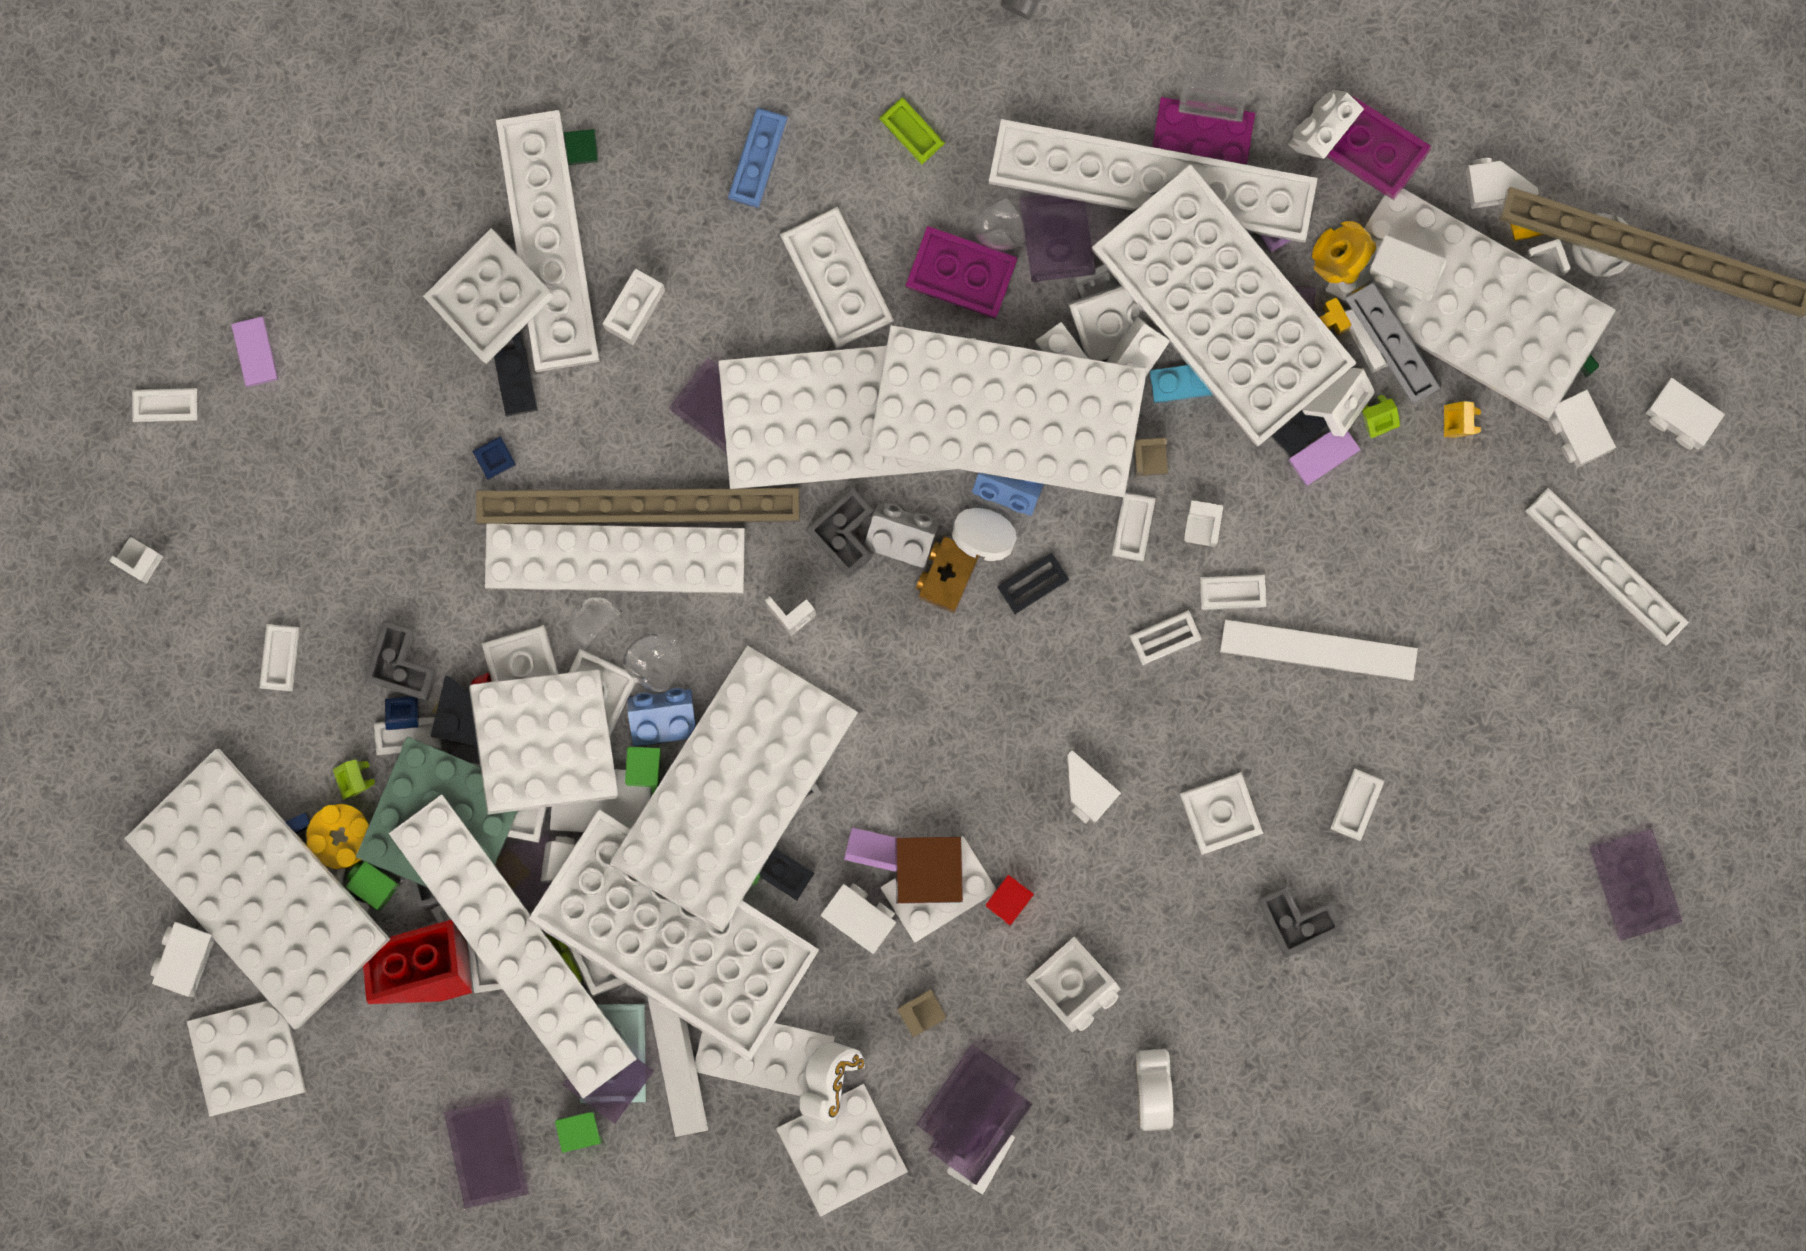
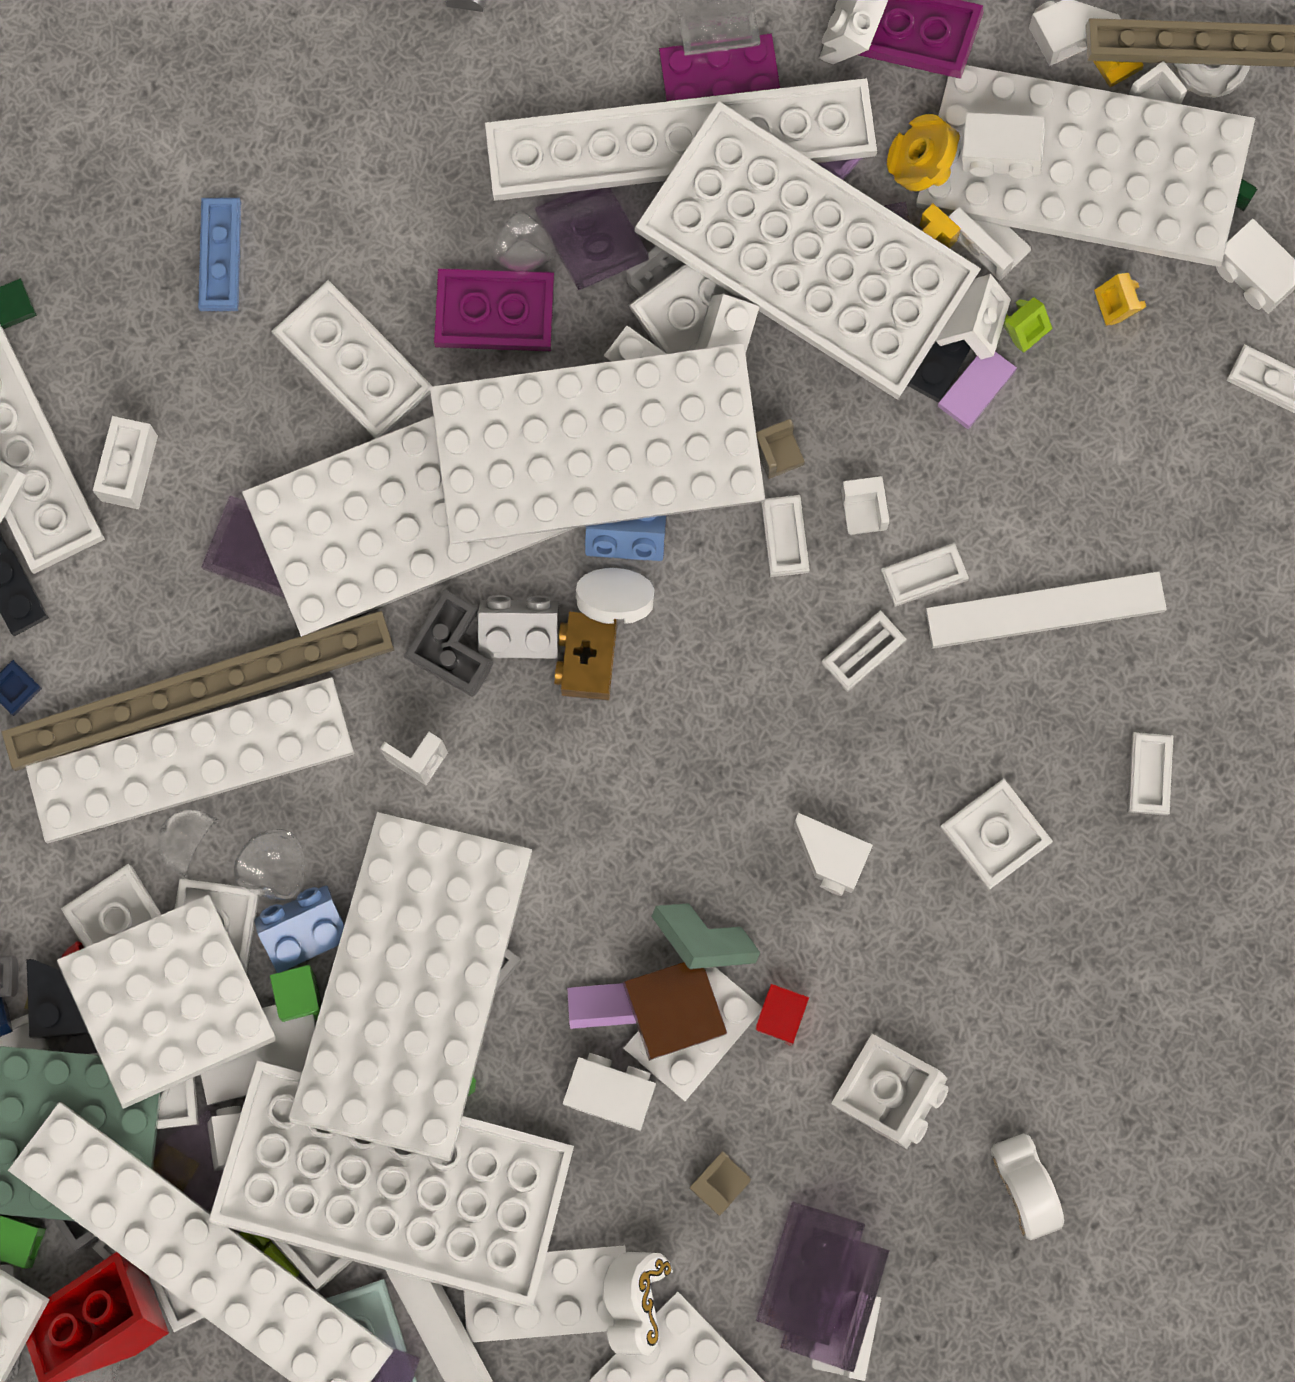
camera: 20 degrees left, 5 degrees down
black hinge [759,848,815,901] -> none
lime tile [879,97,945,165] -> none
black tile [997,553,1069,615] -> none
medium azure plate [1149,365,1213,403] -> none
flat silver brick [1257,885,1344,958] -> none
plate [1345,279,1442,404] -> none
none -> sand green tile [651,903,760,969]

